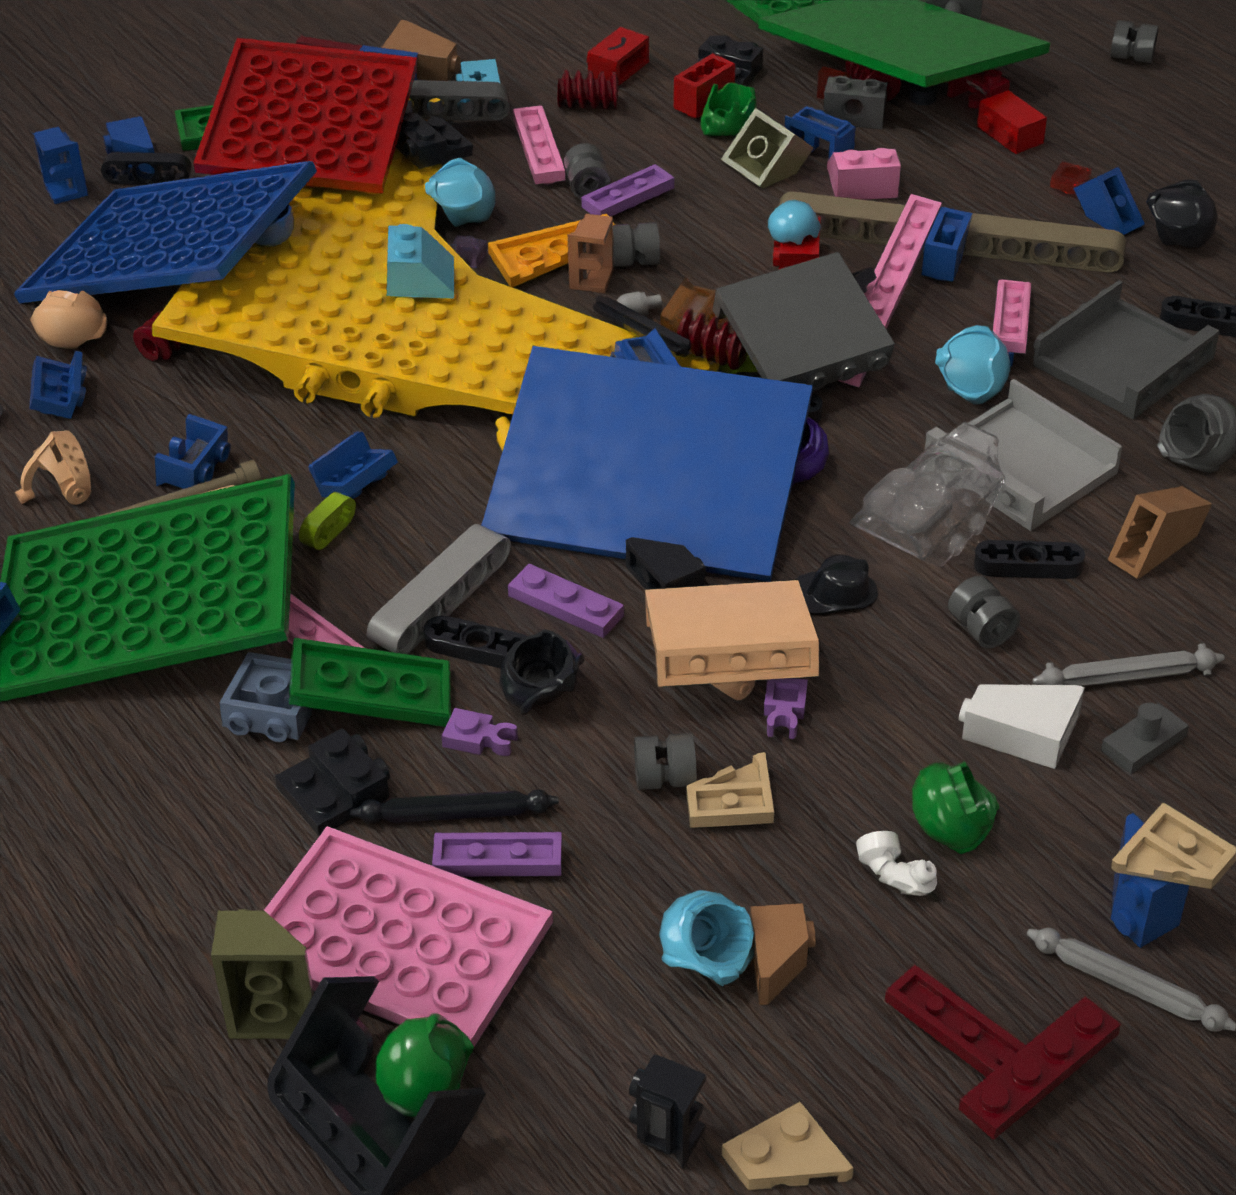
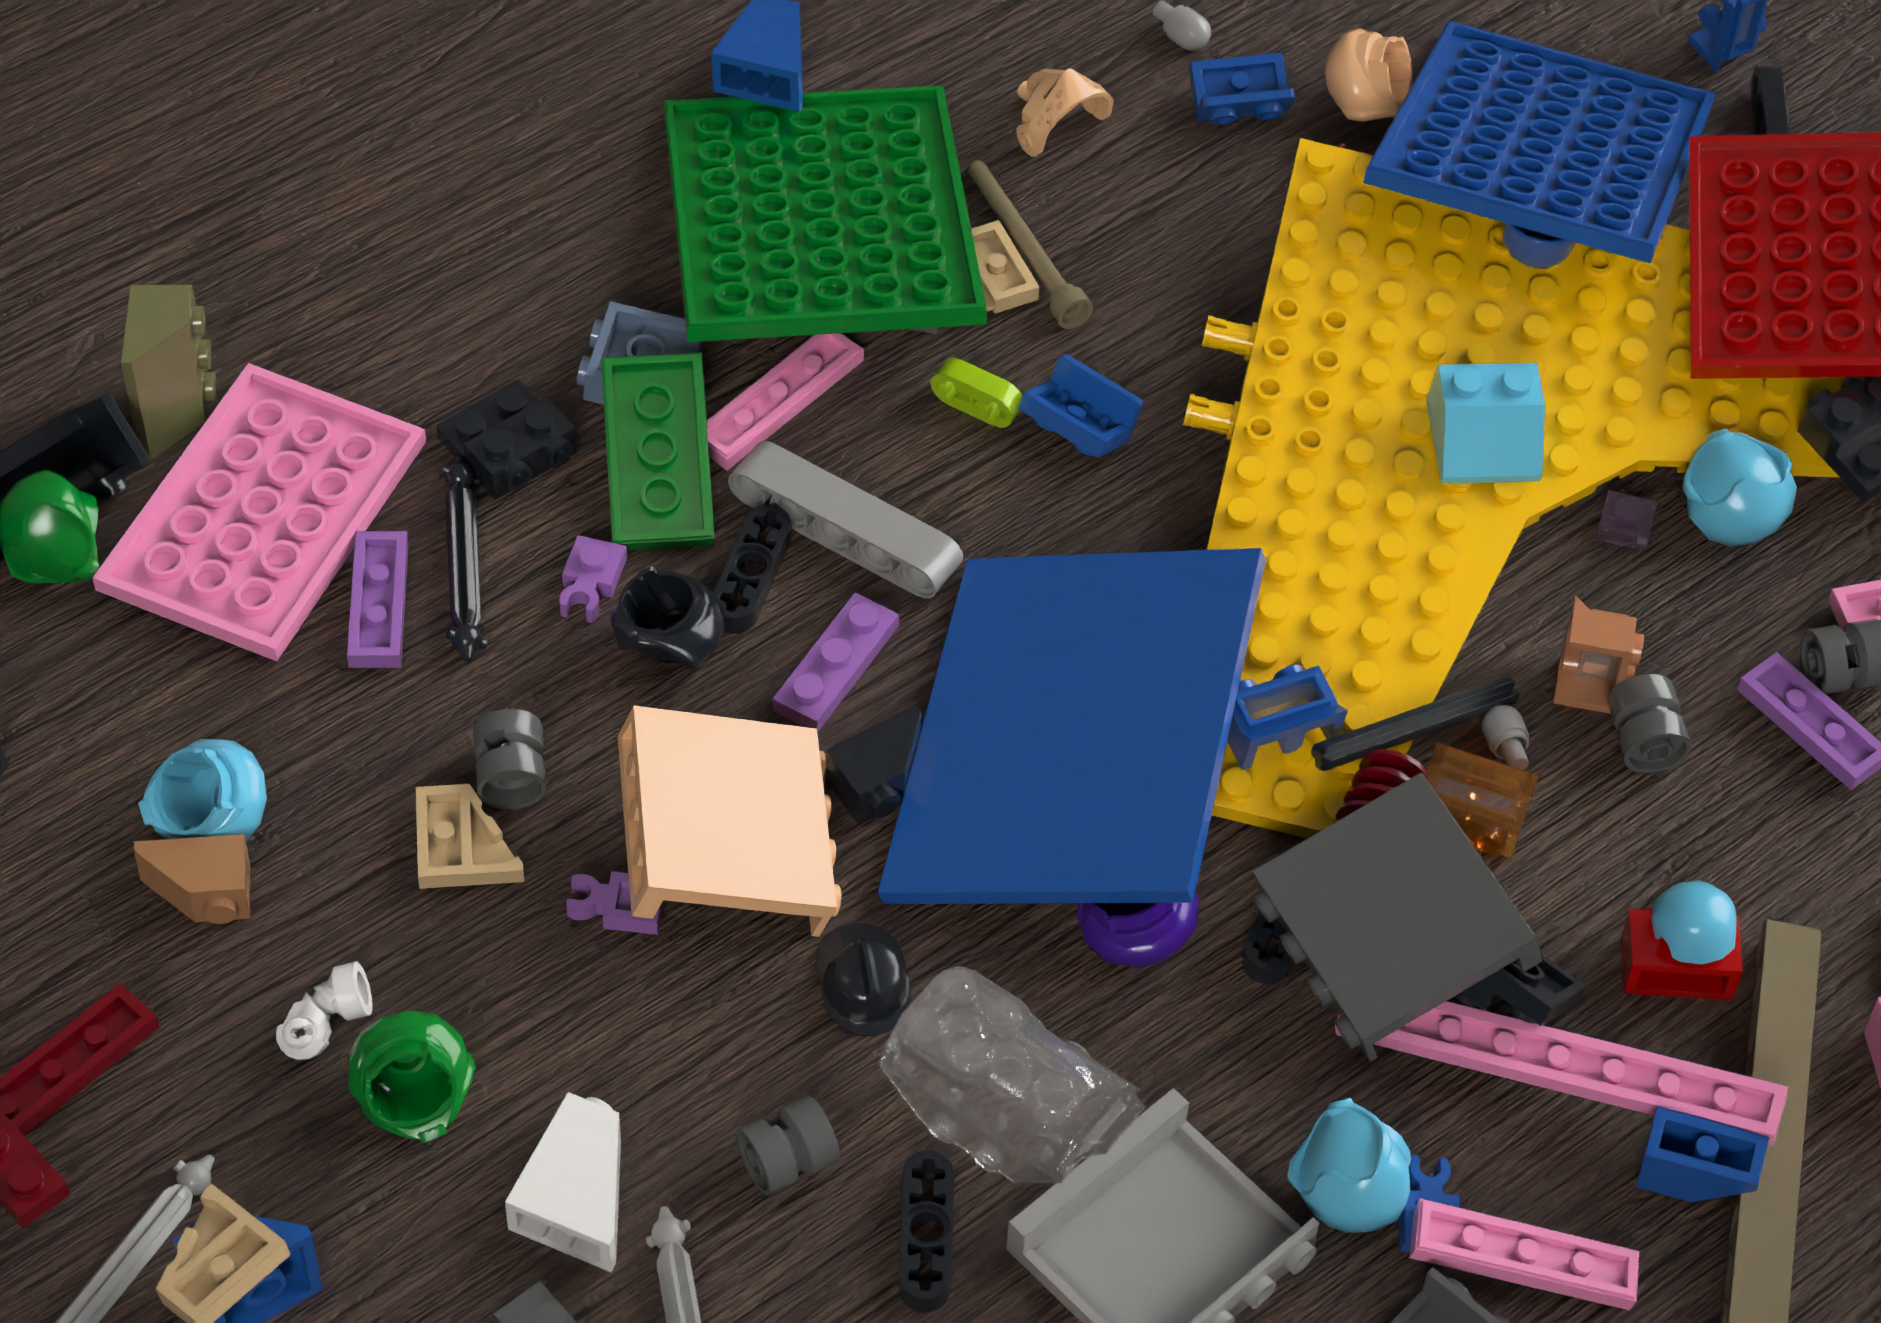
camera: 85 degrees right, 10 degrees up
blue slope [103,116,155,174] -> none
blue window [154,414,231,489] -> none
light orange wing [488,214,615,288] -> none

